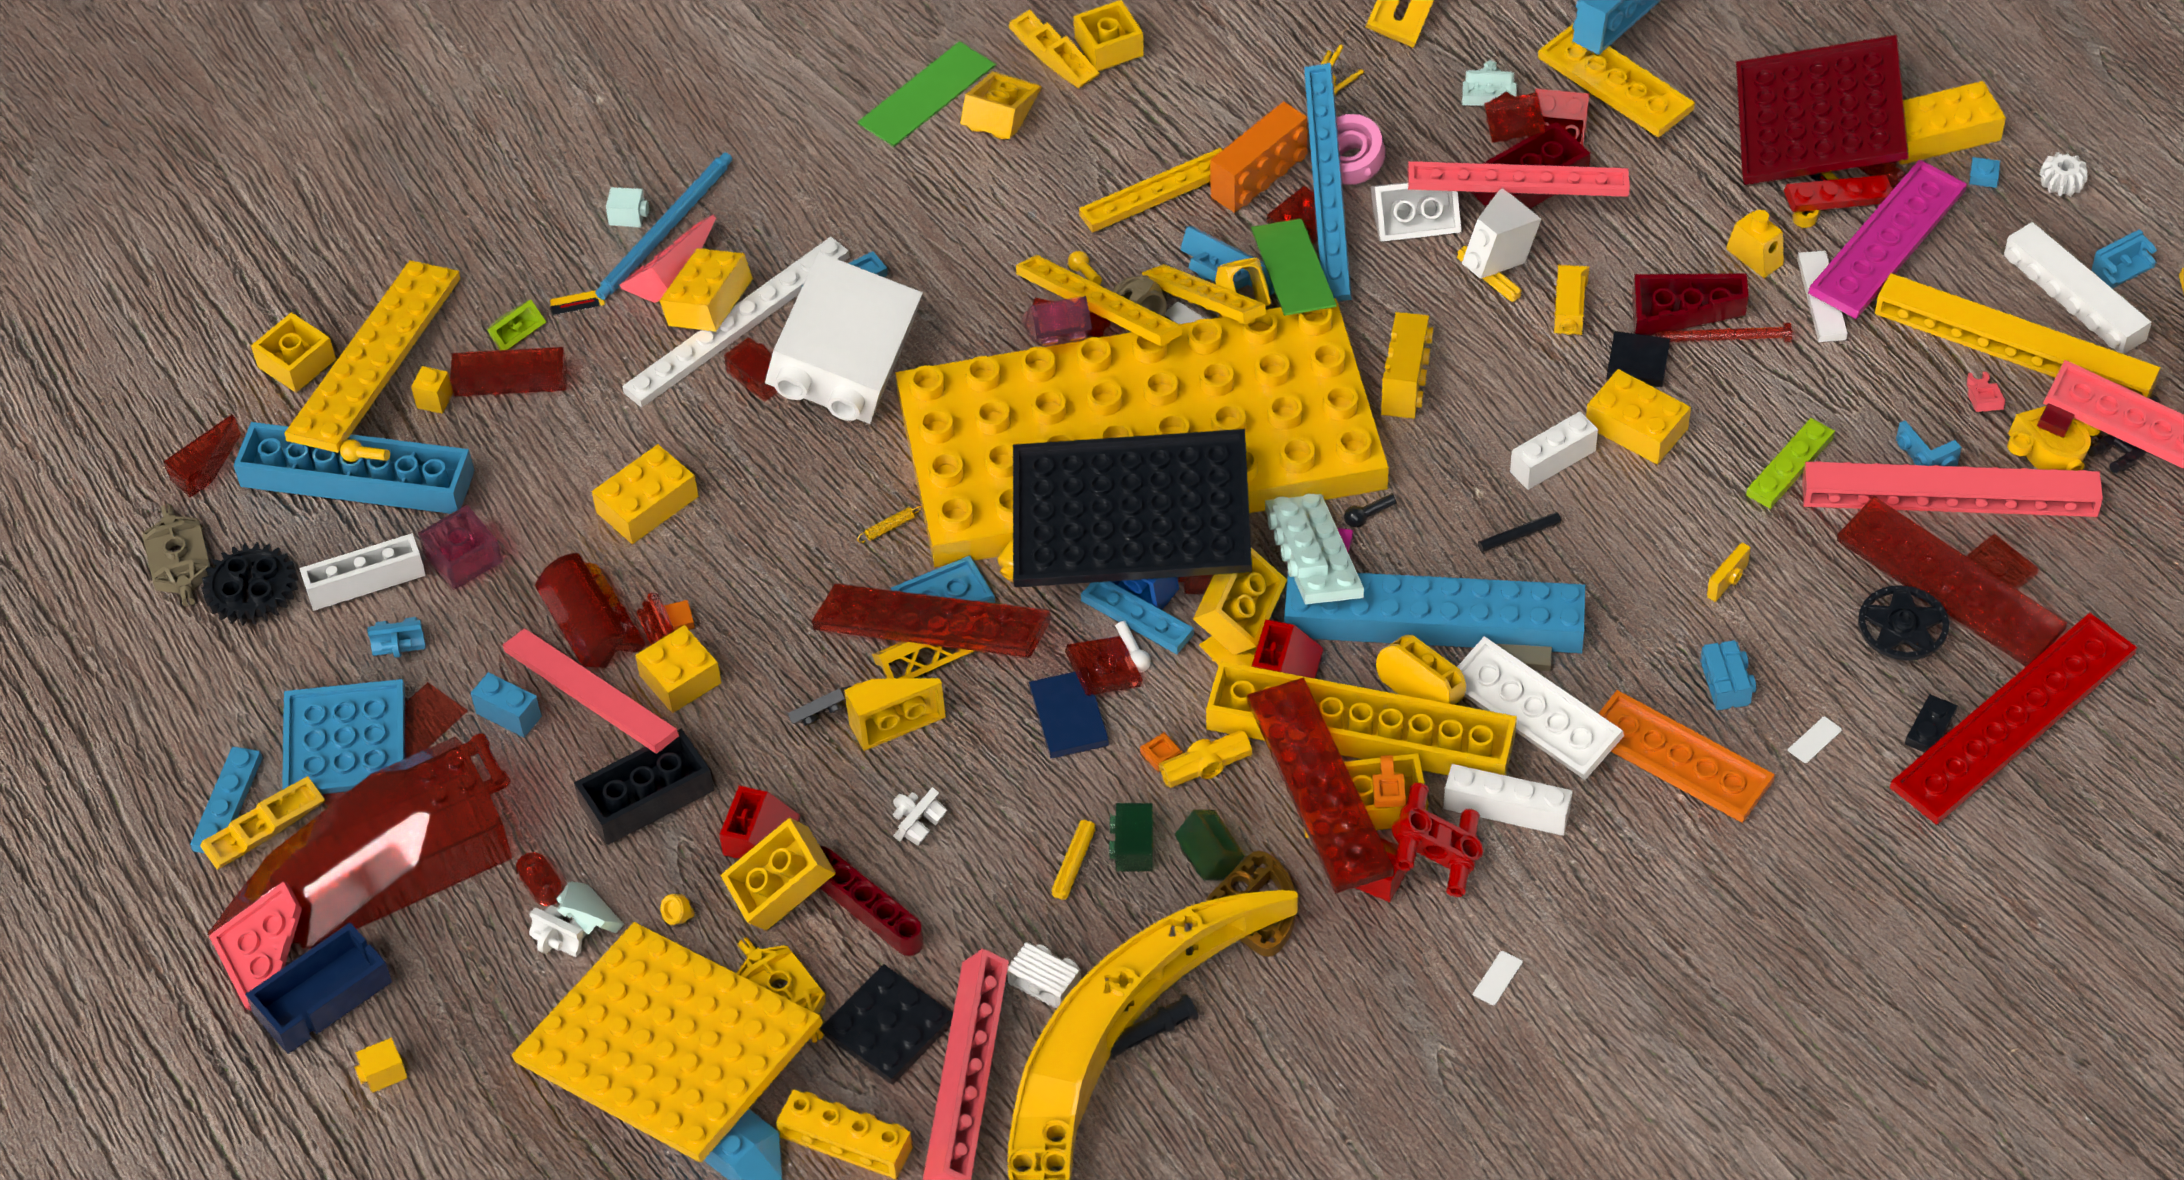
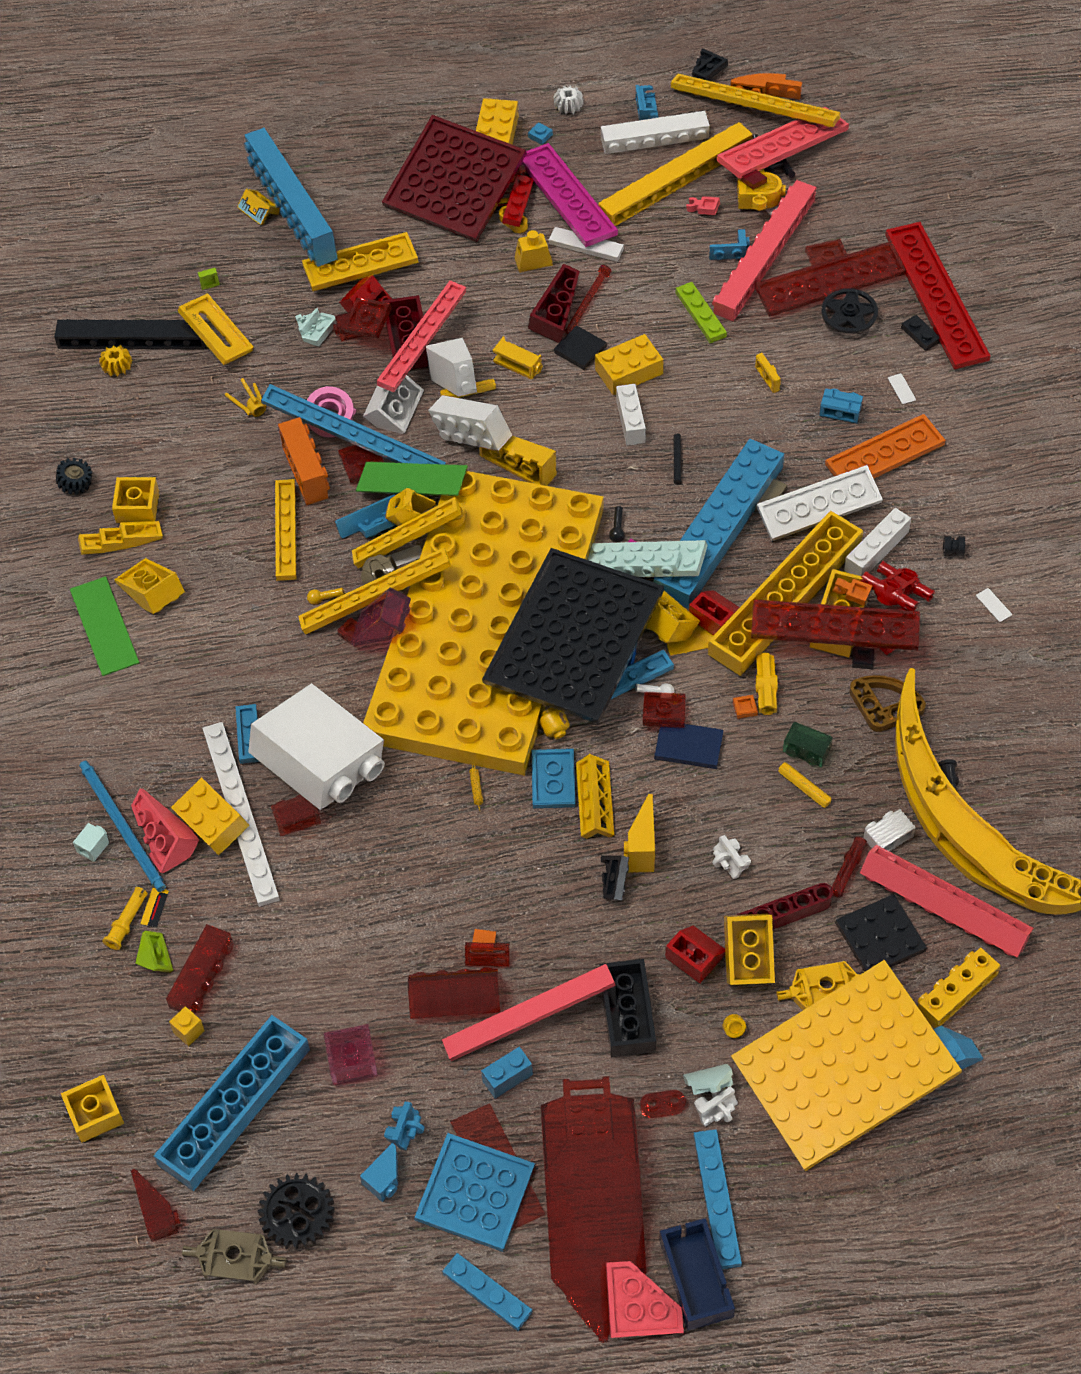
camera: 65 degrees left, 5 degrees up
yellow slope [200,776,325,870] -> none
yellow plate [285,260,460,453] -> none
white brick [299,533,426,611] -> none
yellow bar [340,439,390,462] -> none
yellow brick [354,1038,408,1093] -> none
yellow brick [591,444,699,544] -> none
yellow brick [635,625,722,714] -> none
clear red plate [812,584,1052,658] -> none
clear green brick [1174,809,1245,881] -> none
yellow brick [1376,635,1466,705] -> none
none -> yellow pin [102,887,148,950]
none -> dark azure slope [360,1143,398,1202]
none -> white brick [428,395,512,451]
none -> dark azure plate [693,1129,742,1269]
none -> clear red pin [832,836,867,898]
none -> black tile [852,647,875,670]
none -> black wheel [943,535,965,556]

